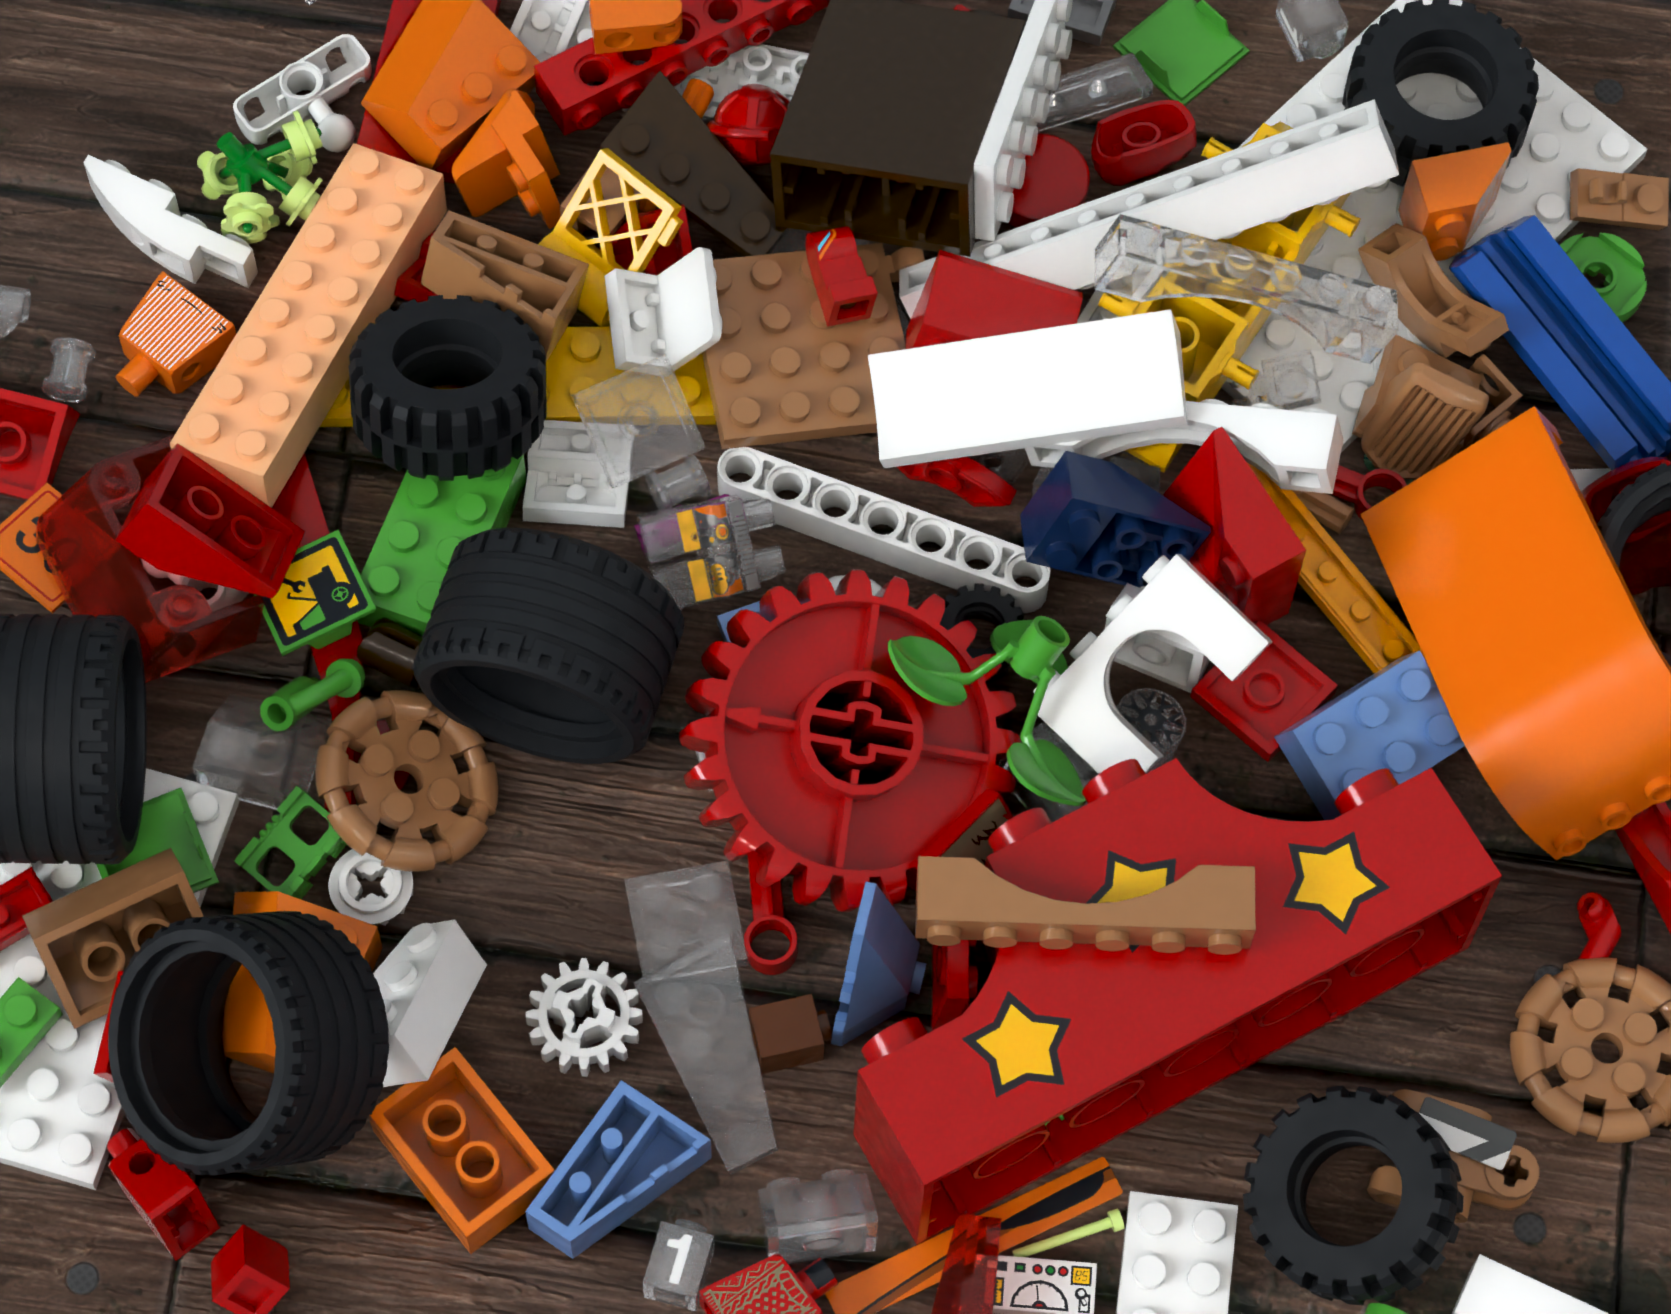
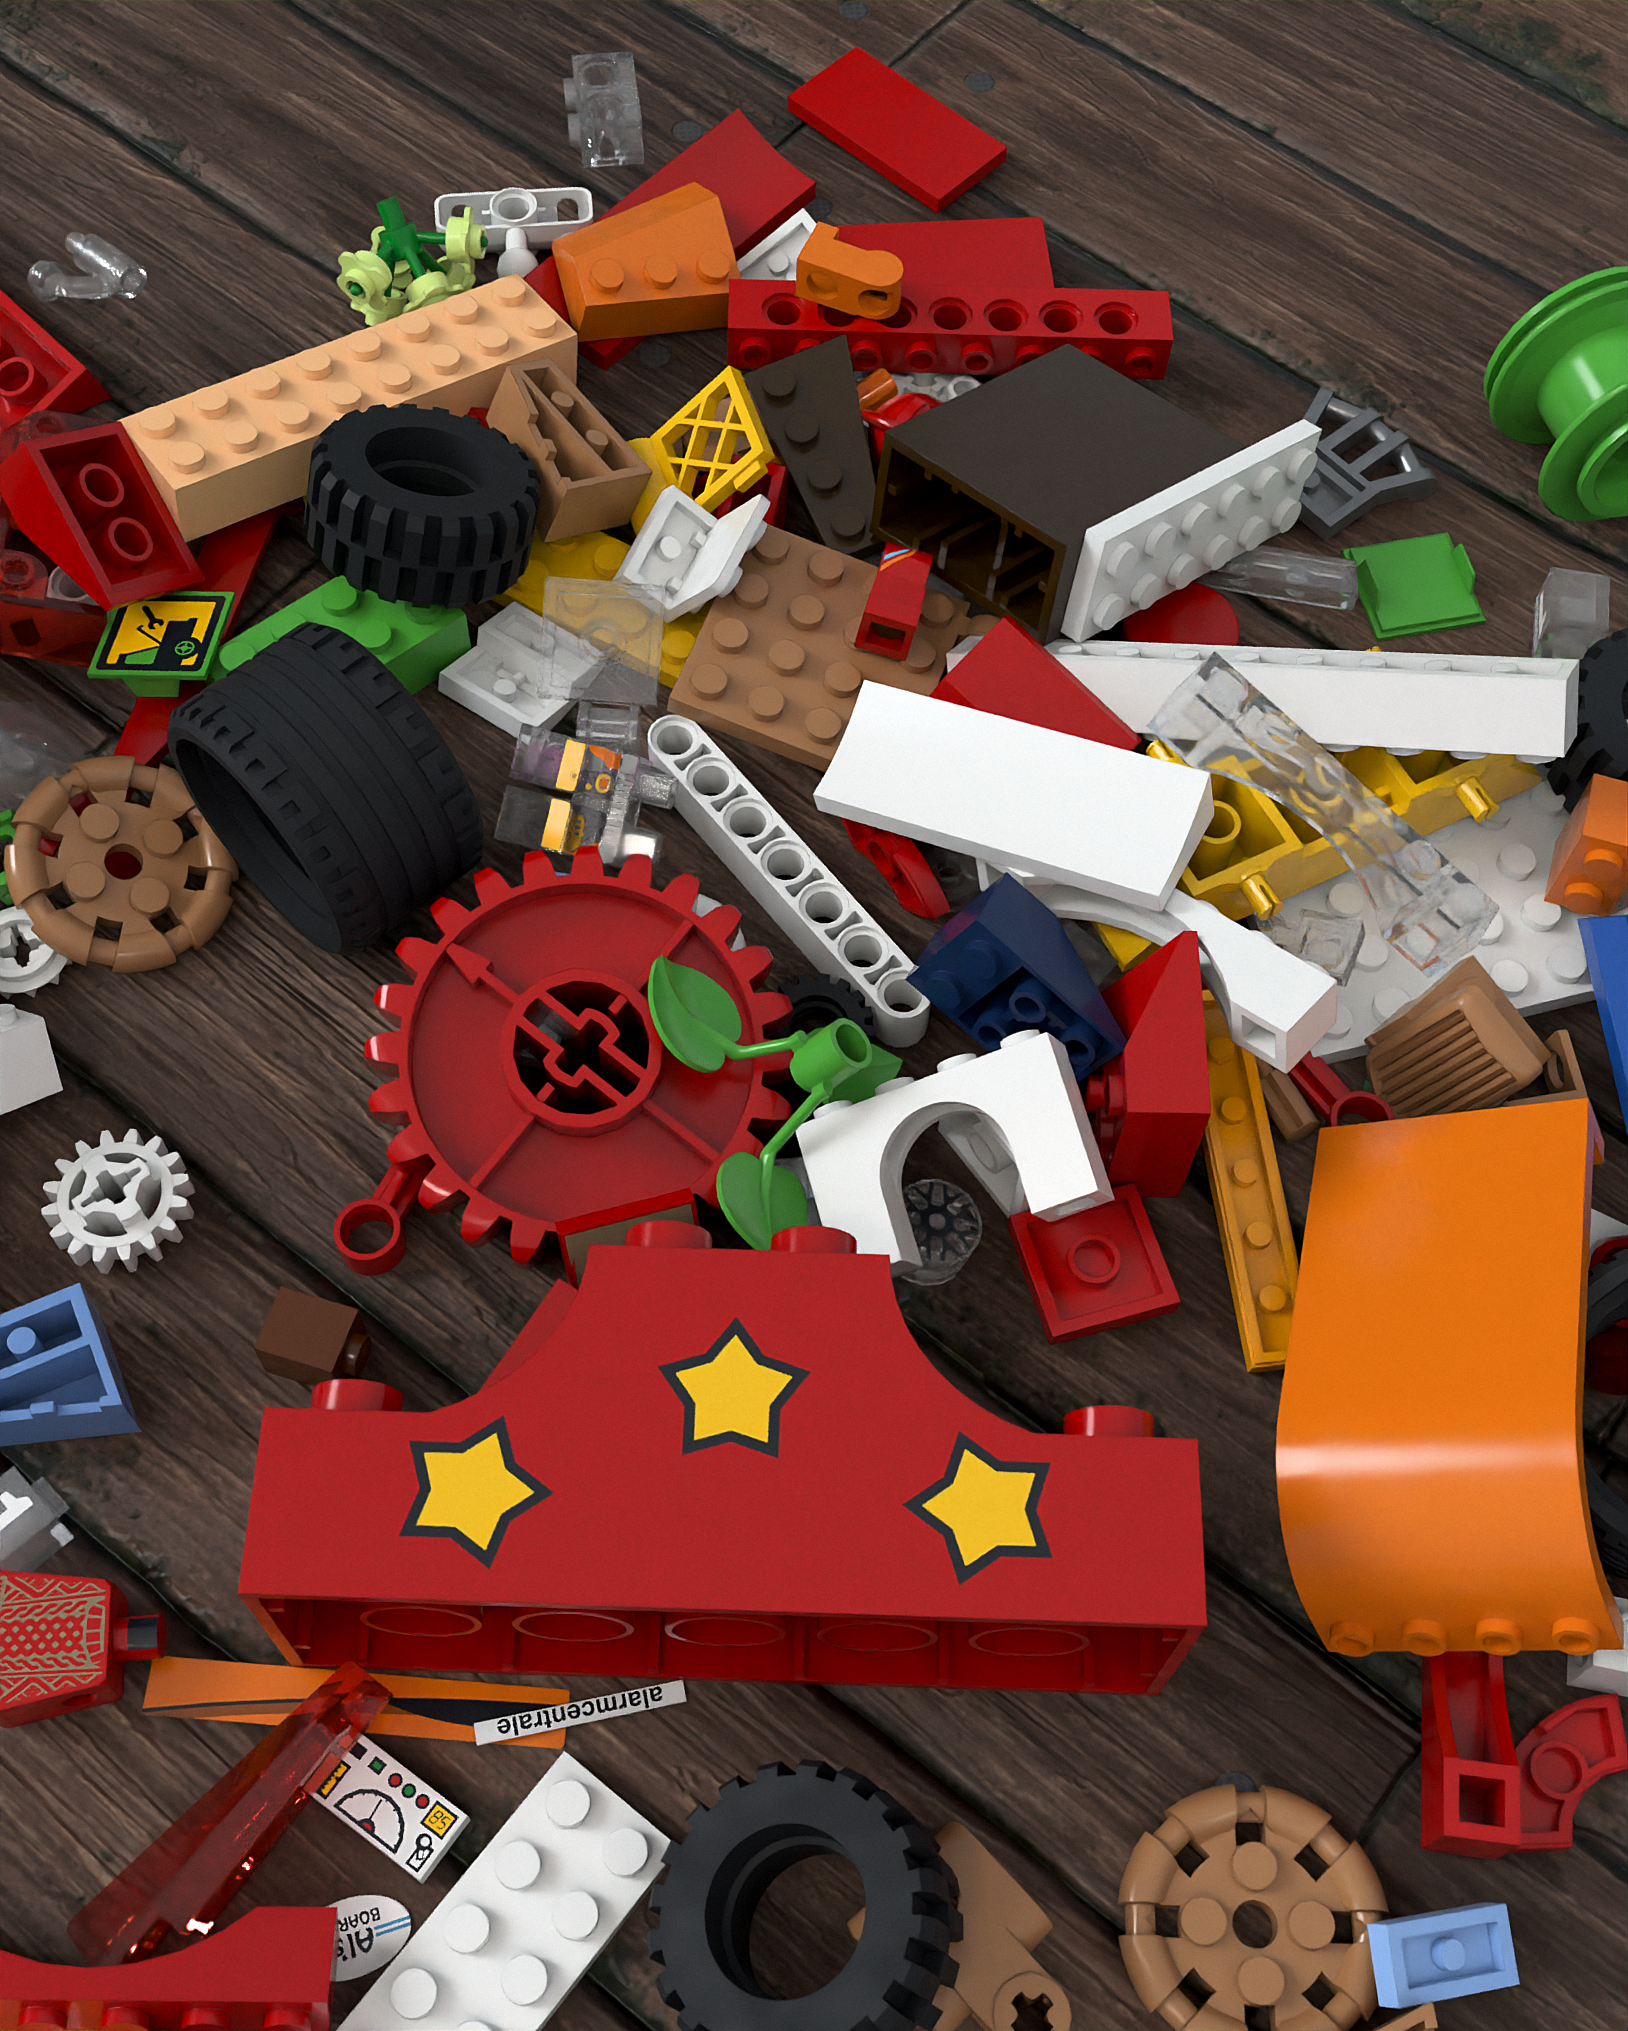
camera: 30 degrees right, 5 degrees down
clear bush [41,337,96,403] -> none
white slope [83,155,258,288] -> none
orange torso [116,271,236,397] -> none
bright green plant [260,658,365,731] -> none
orange piece [452,89,561,229] -> none
clear plate [624,860,748,985] -> none
clear wing [633,933,779,1175] -> none
clear slope [758,1169,878,1264] -> none
medium blue wedge [831,882,926,1046] -> none
medium nougat arch [915,856,1256,955] -> none
yellowish green piece [1012,1208,1125,1257] -> none
red piece [1091,100,1197,186] -> none
medium blue brick [1274,650,1465,820] -> none
medium nougat arch [1358,223,1509,358] -> none
dark grey sticker [1419,1097,1517,1170] -> none
red arm [1577,892,1622,959] -> none
none -> white sticker [474,1680,687,1746]

